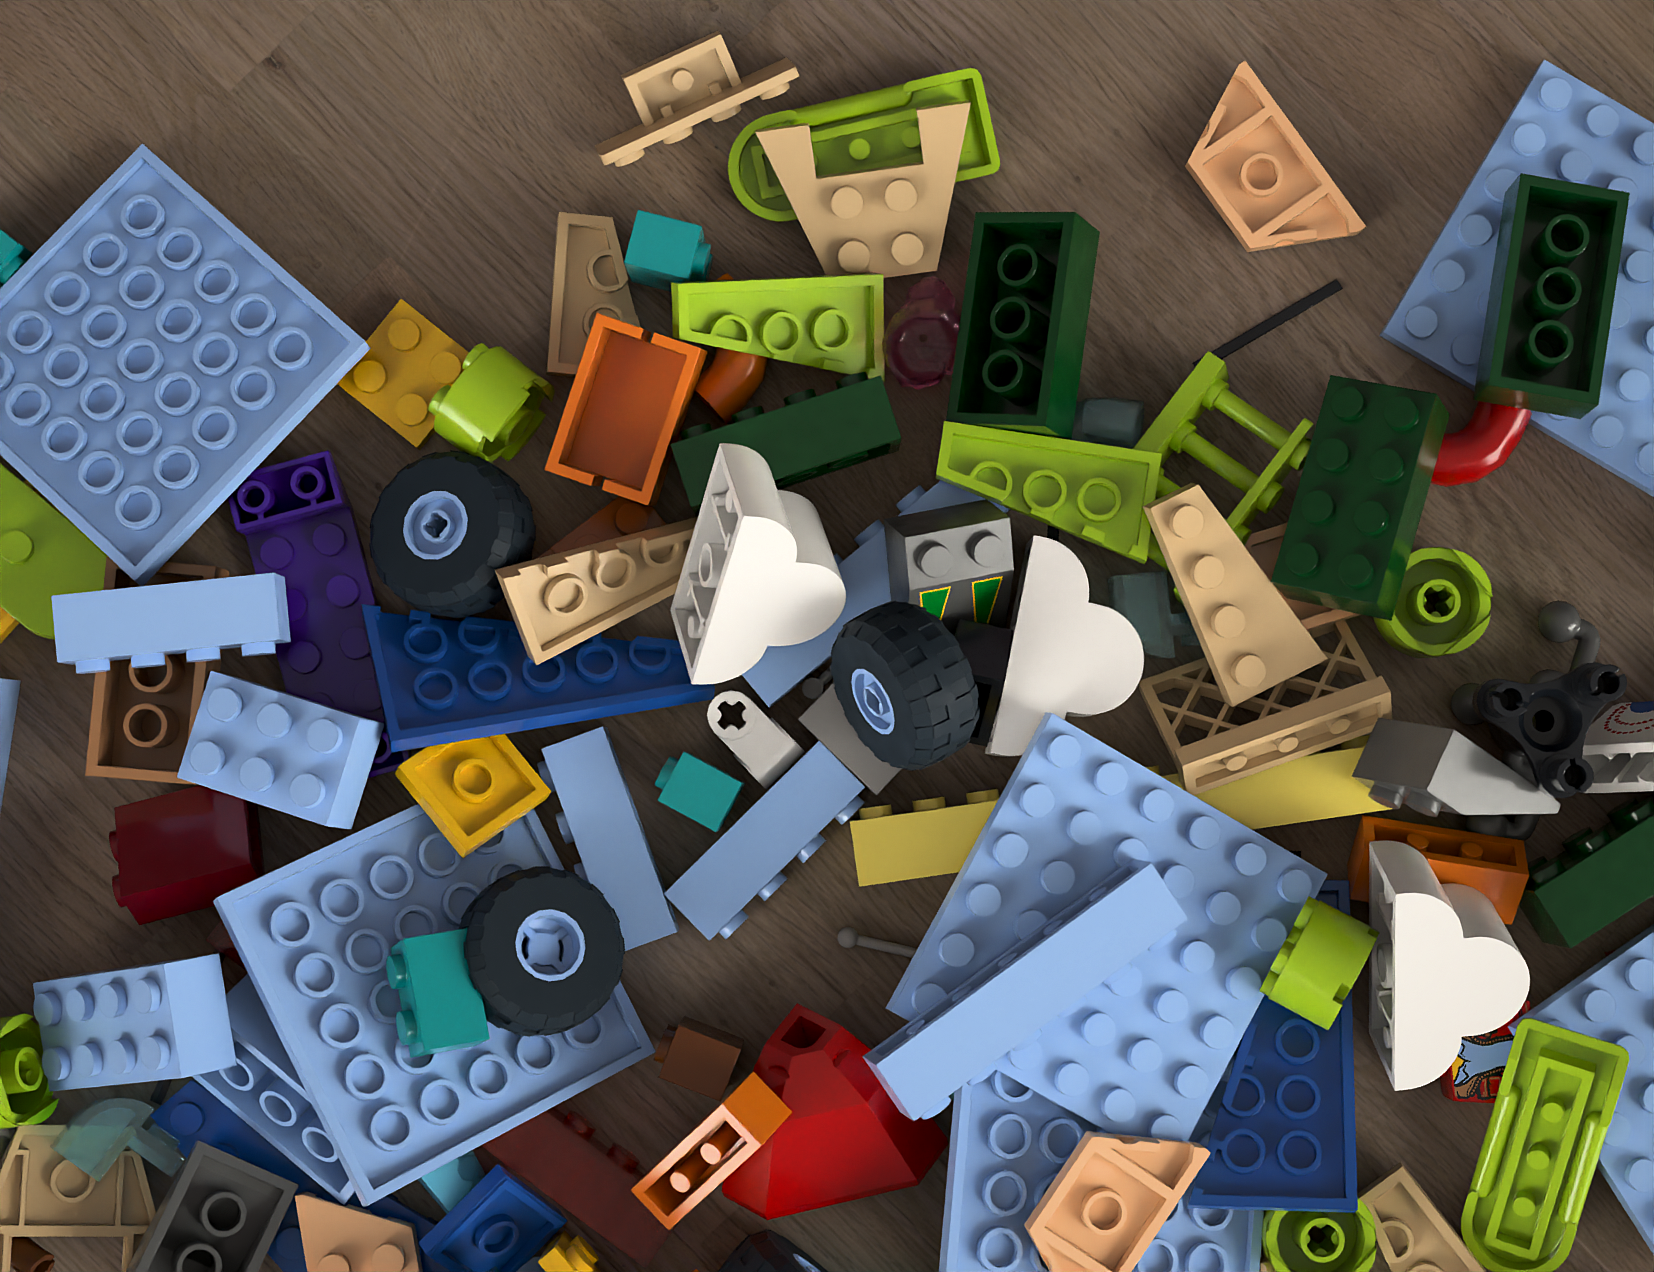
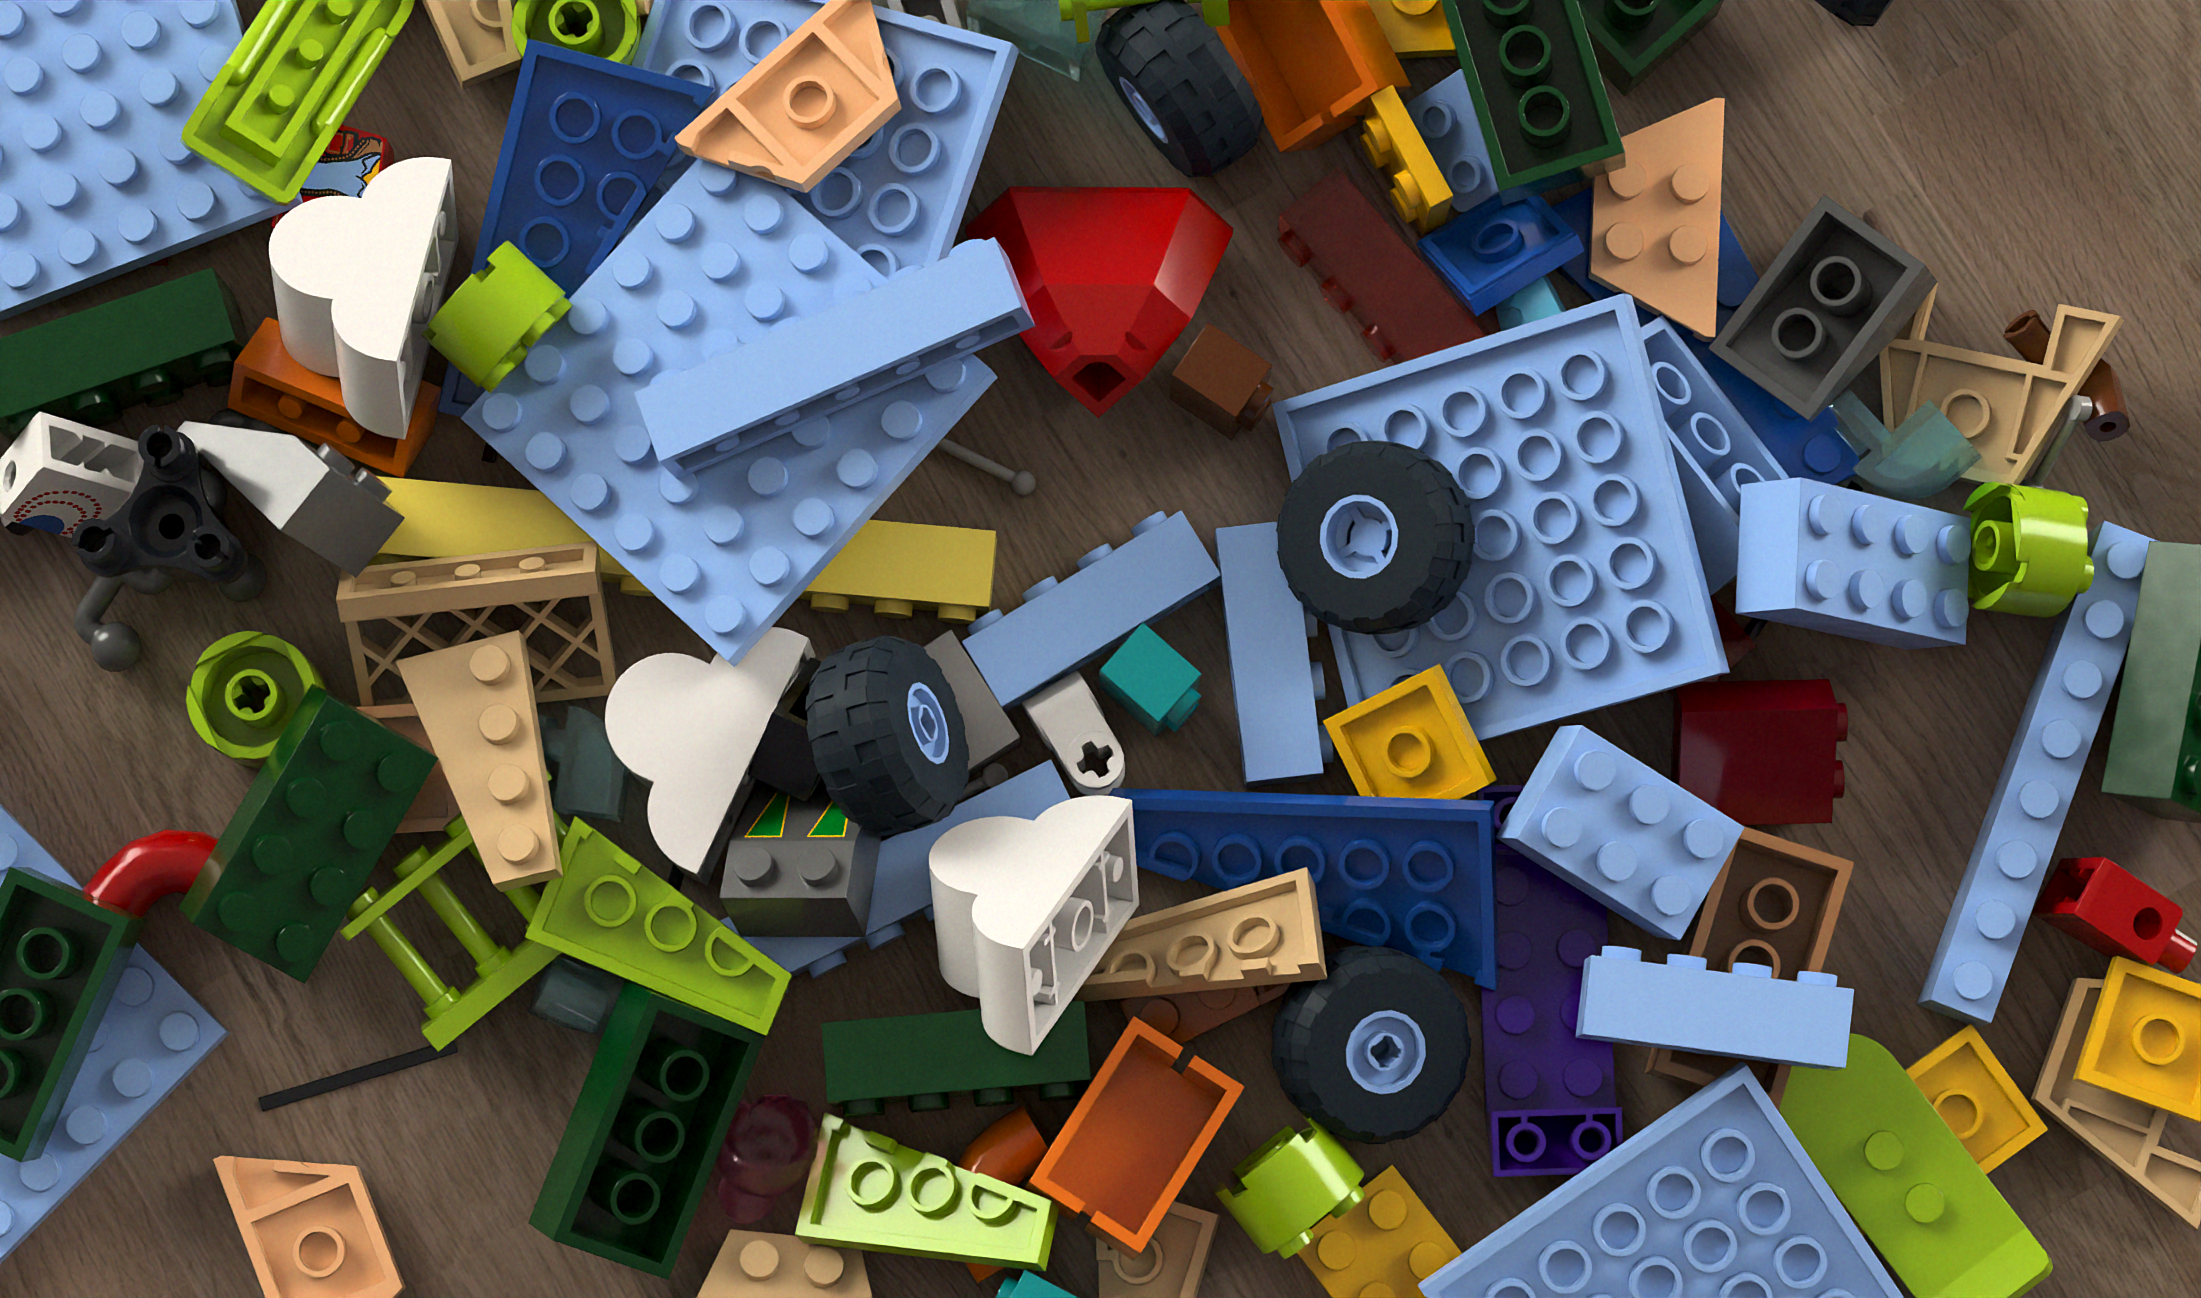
camera: 170 degrees left, 5 degrees down
teal brick [386,928,490,1058] -> none
orange brick [631,1071,792,1230] -> none

